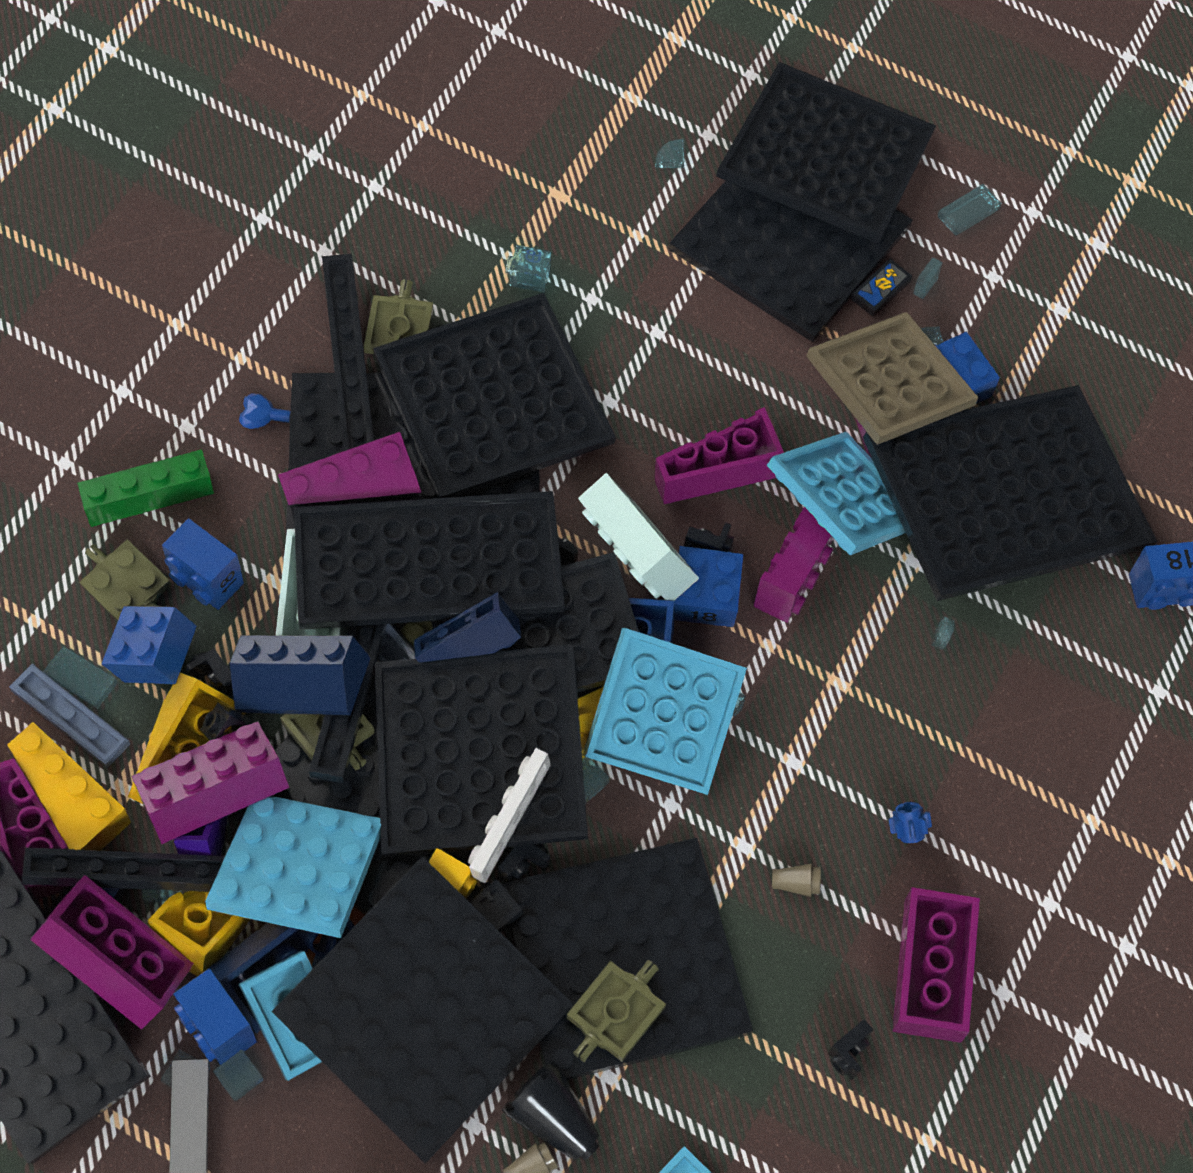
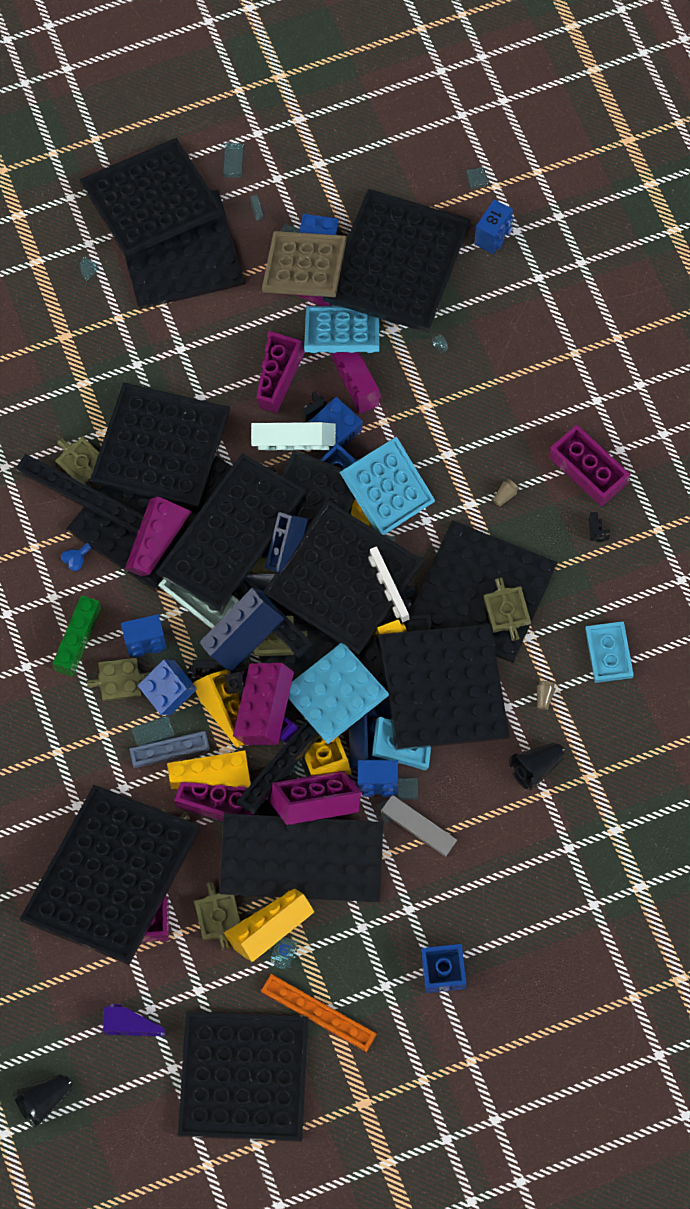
camera: 45 degrees left, 5 degrees up
black cone [501,1059,599,1161] -> none
clear light blue brick [505,245,552,293] -> none
tile [851,259,912,317] -> none
blue gear [888,802,932,843] -> none

